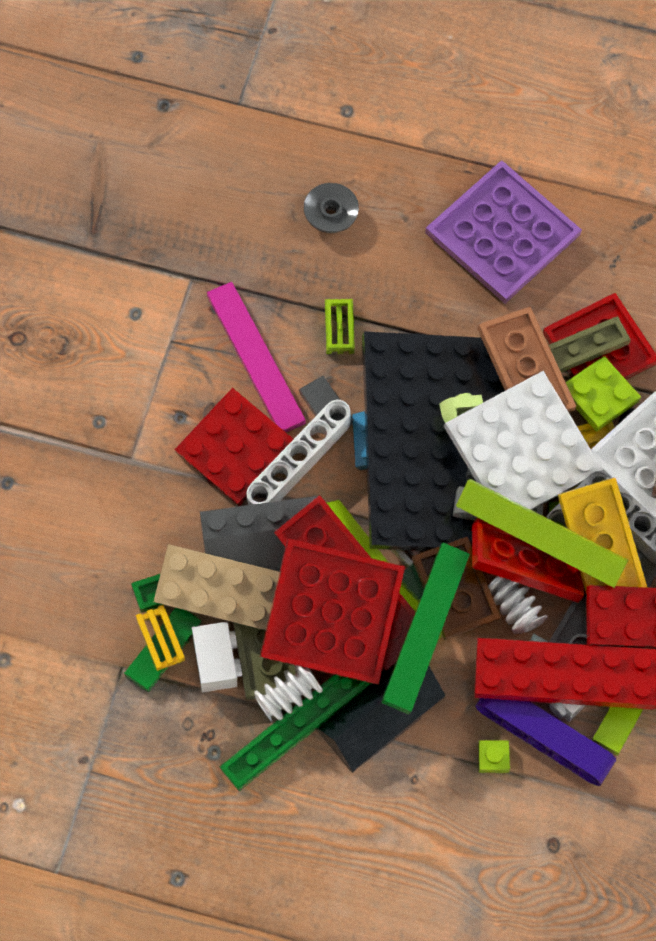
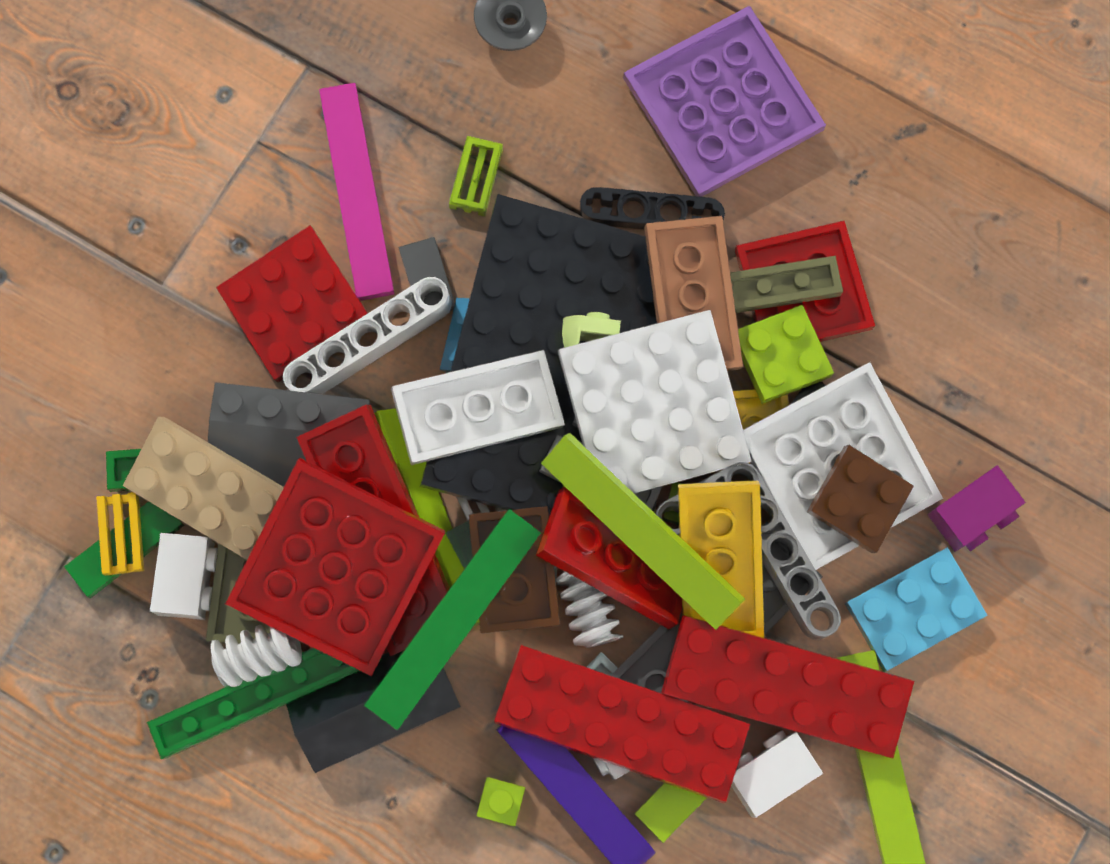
camera: 15 degrees right, 10 degrees up
none -> white plate [391,350,565,465]
none -> black beam [579,187,725,230]

